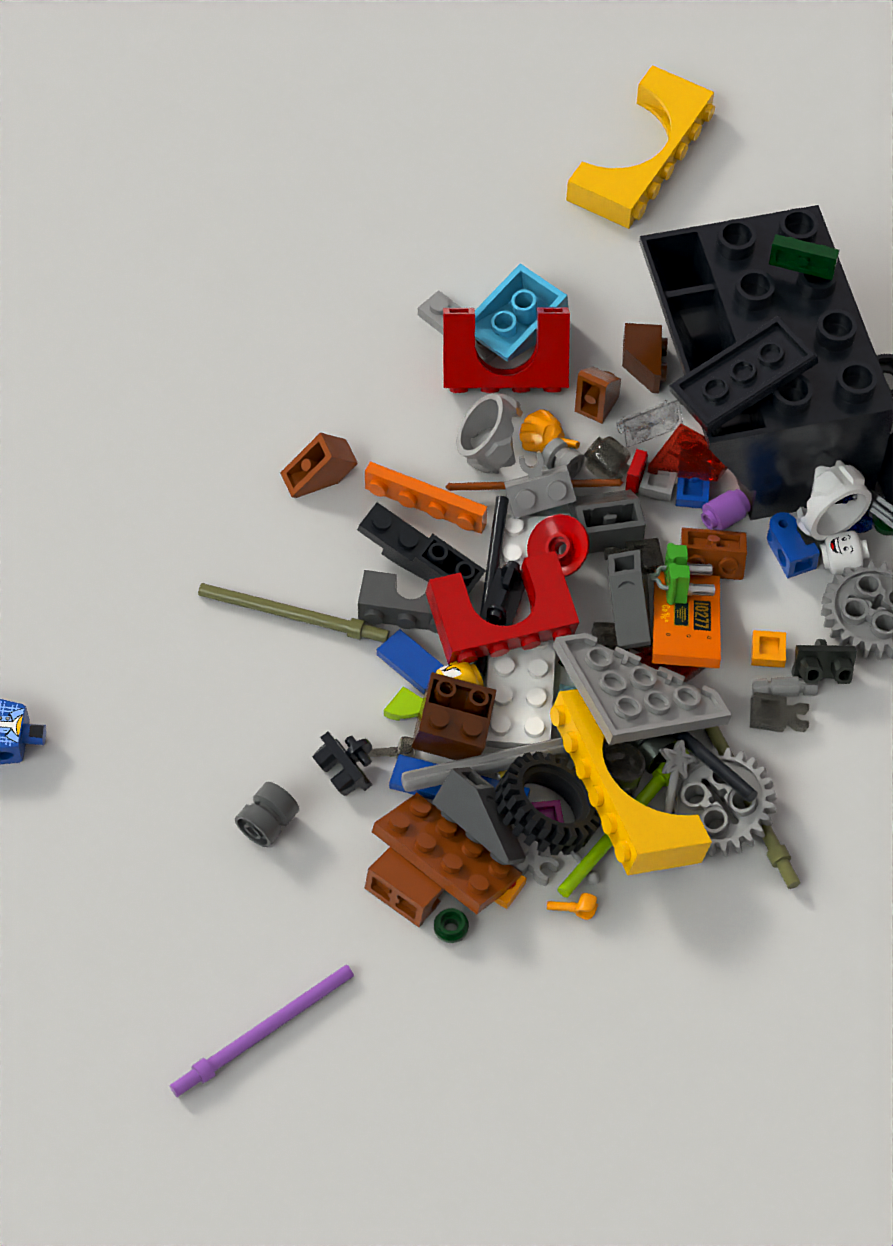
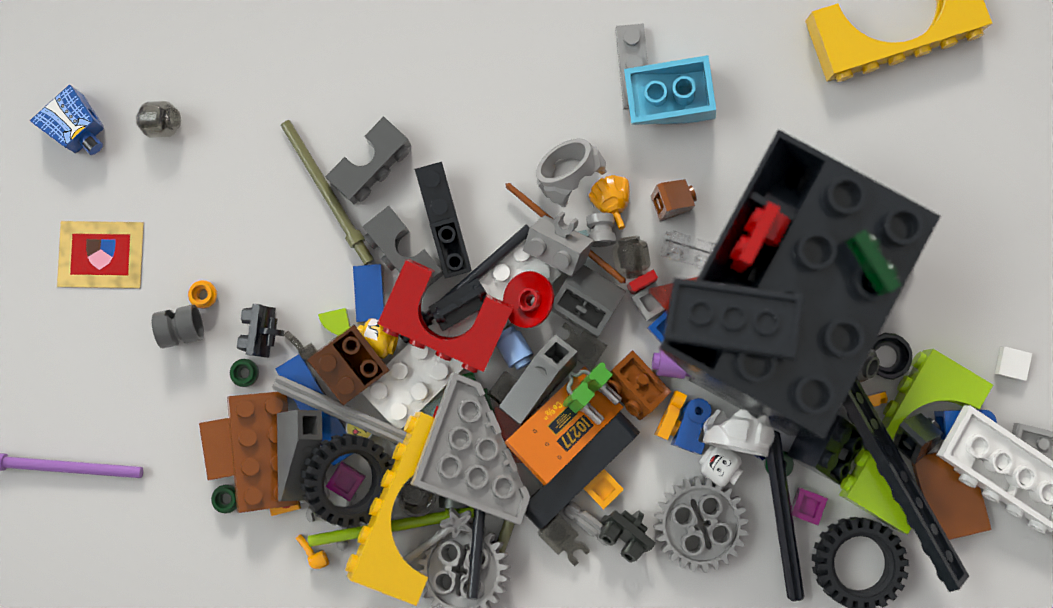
camera: 45 degrees right, 25 degrees up
dark orange slope [280,432,358,498] -> none
orange plate [365,461,487,534] -> none
red arch [443,307,570,393] -> none
reddish brown slope [622,323,668,394] -> none
none -> sticker [57,221,144,288]
none -> clear smoke head [136,101,181,138]
none -> light orange plate [188,280,217,309]
none -> dark green plate [230,359,259,387]
none -> dark grey arch [325,116,411,205]
none -> light blue brick [496,326,534,370]
none -> black beam [525,411,640,530]
none -> light orange plate [654,390,687,440]
none -> red plate [729,202,790,273]

